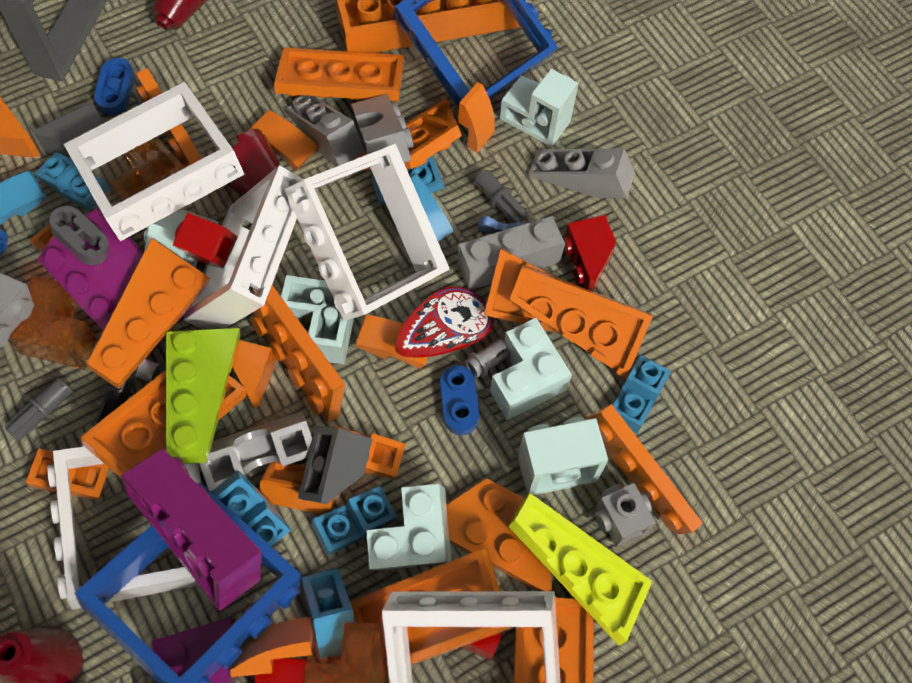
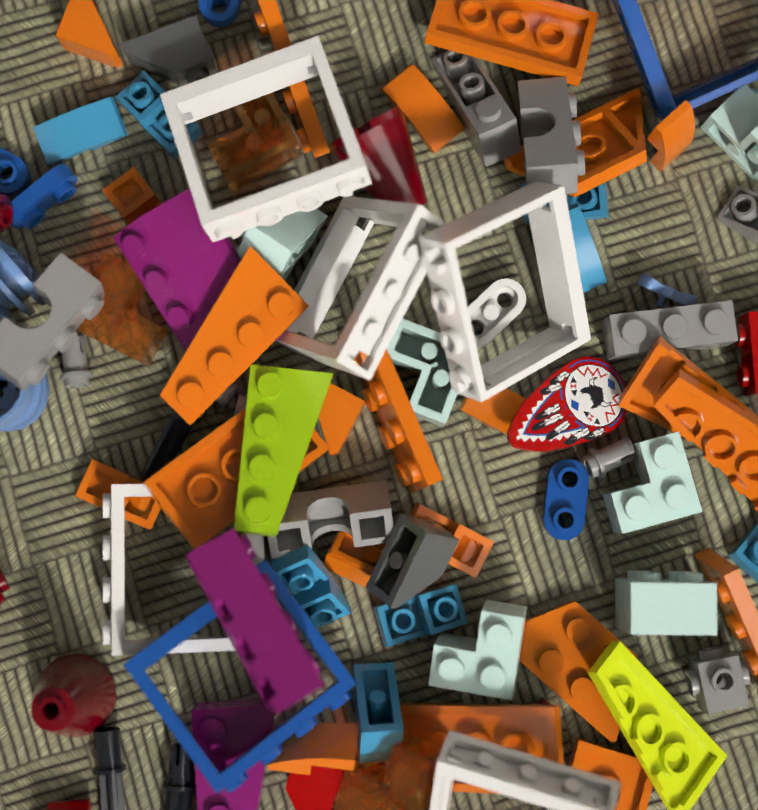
camera: 15 degrees right, 20 degrees up
dark grey axle [5,377,74,440] -> none
dark grey beam [49,206,109,266] -> none
red slope [173,212,238,269] -> none
dark grey axle [474,170,528,223] -> none
none -> light grey pin [60,335,93,389]
none -> white plate [468,279,526,348]

